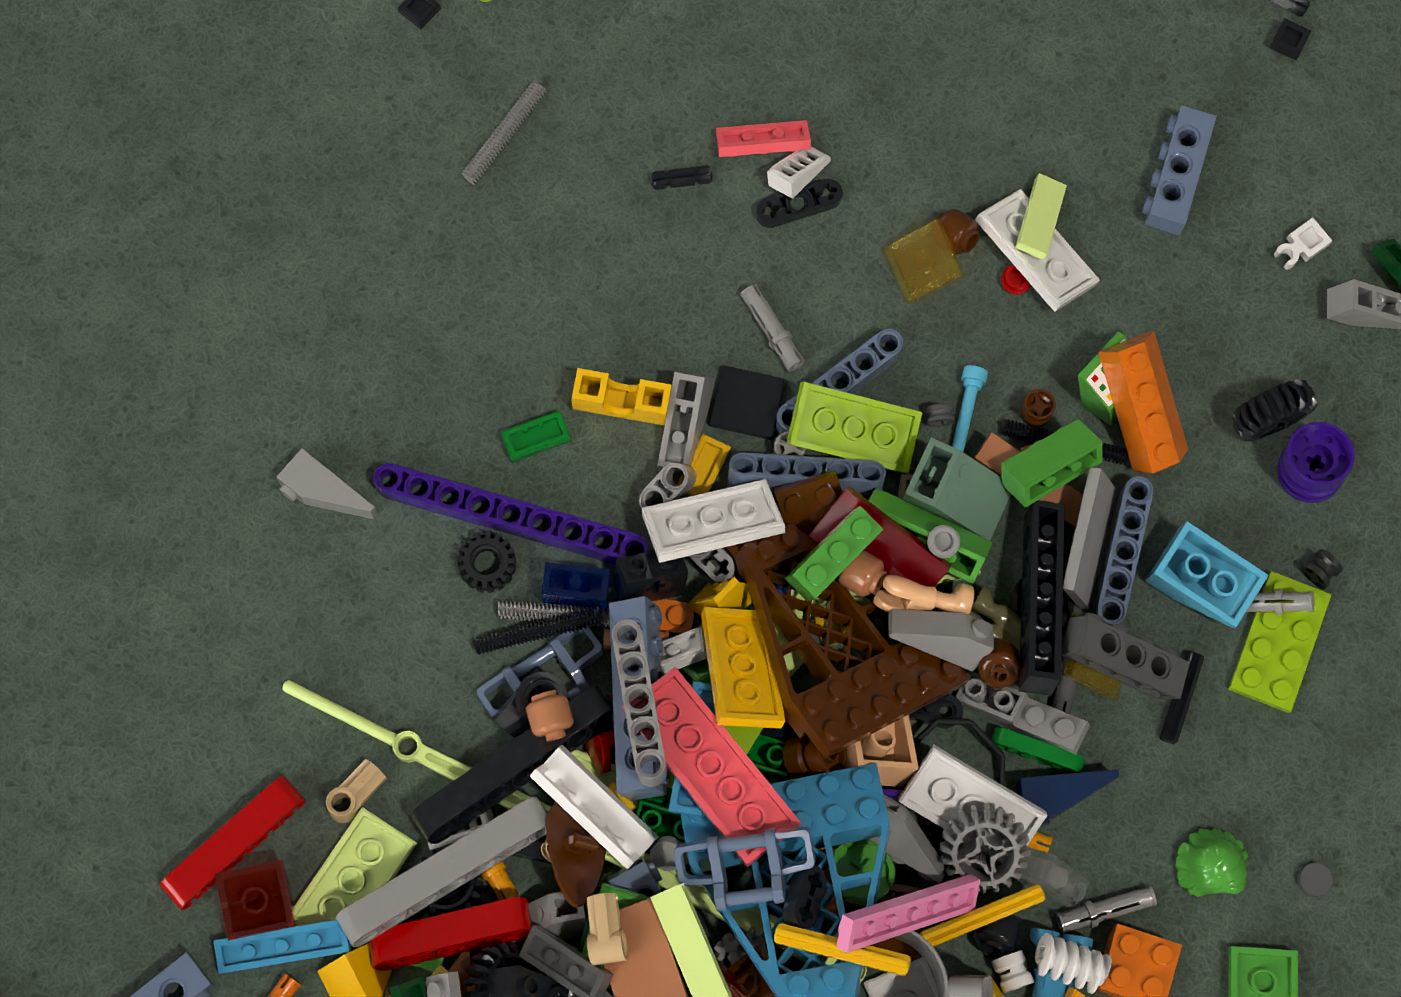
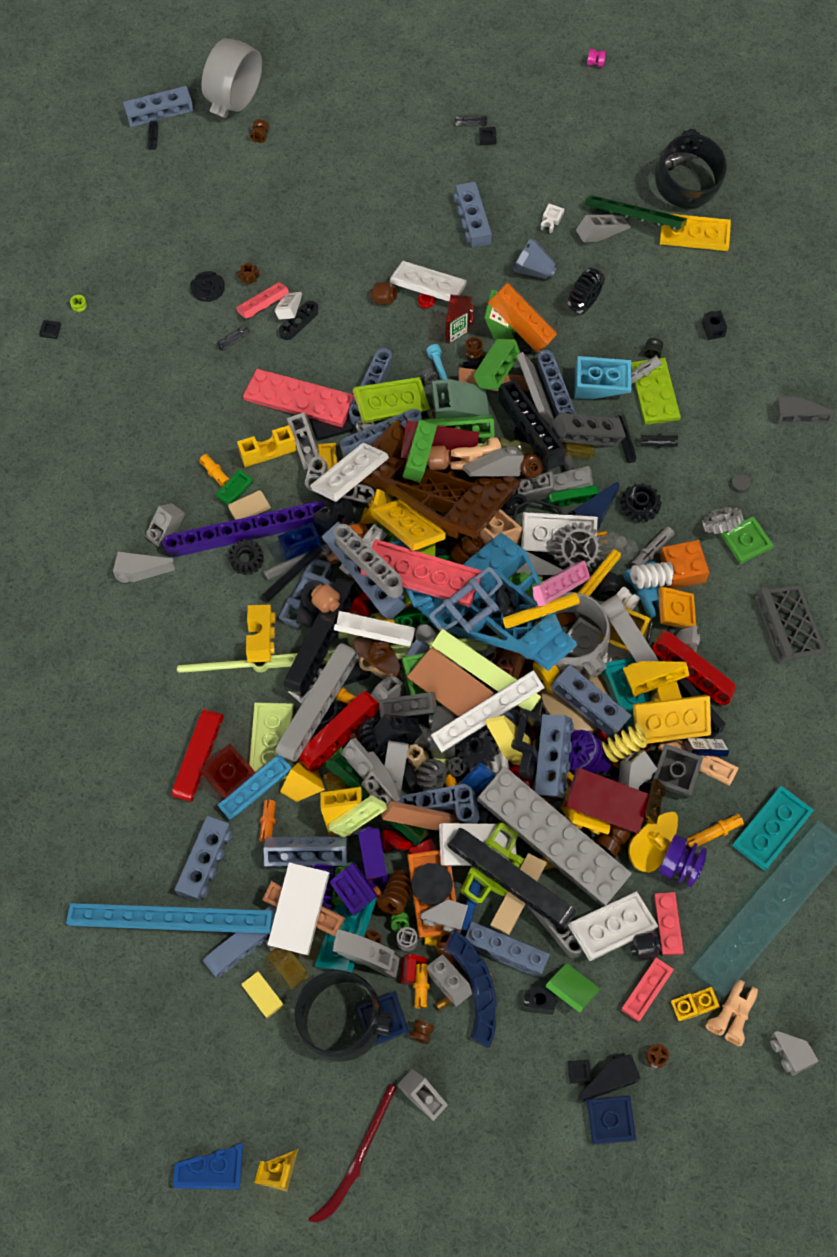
camera: 25 degrees left, 10 degrees down
tan piece [326,759,387,823] -> none
light grey axle [461,80,546,185] -> none
tan piece [587,893,628,965] -> none
light grey pin [740,284,805,372] -> none
clear yellow plate [884,219,964,304] -> none
light grey tile [927,525,960,559] -> none
yellowish green tile [1015,173,1067,260] -> none
bright green hair [1175,828,1248,898] -> none
dark purple wheel [1277,422,1355,503] -> none
none -> light grey slope [145,503,185,547]
none -> black tile [190,271,225,302]
none -> light orange pin [199,454,230,487]
none -> tan slope [228,490,271,520]
none -> reddish brown gear [238,263,260,285]
none -> coral plate [243,369,355,428]
none -> yellow arch [246,605,276,662]
none -> clear red slope [445,294,474,344]
none -> sand blue cone [512,238,557,279]
none -> black gear [620,483,662,523]
none -> black pin [641,433,678,448]
none -> light grey gear [702,507,744,534]

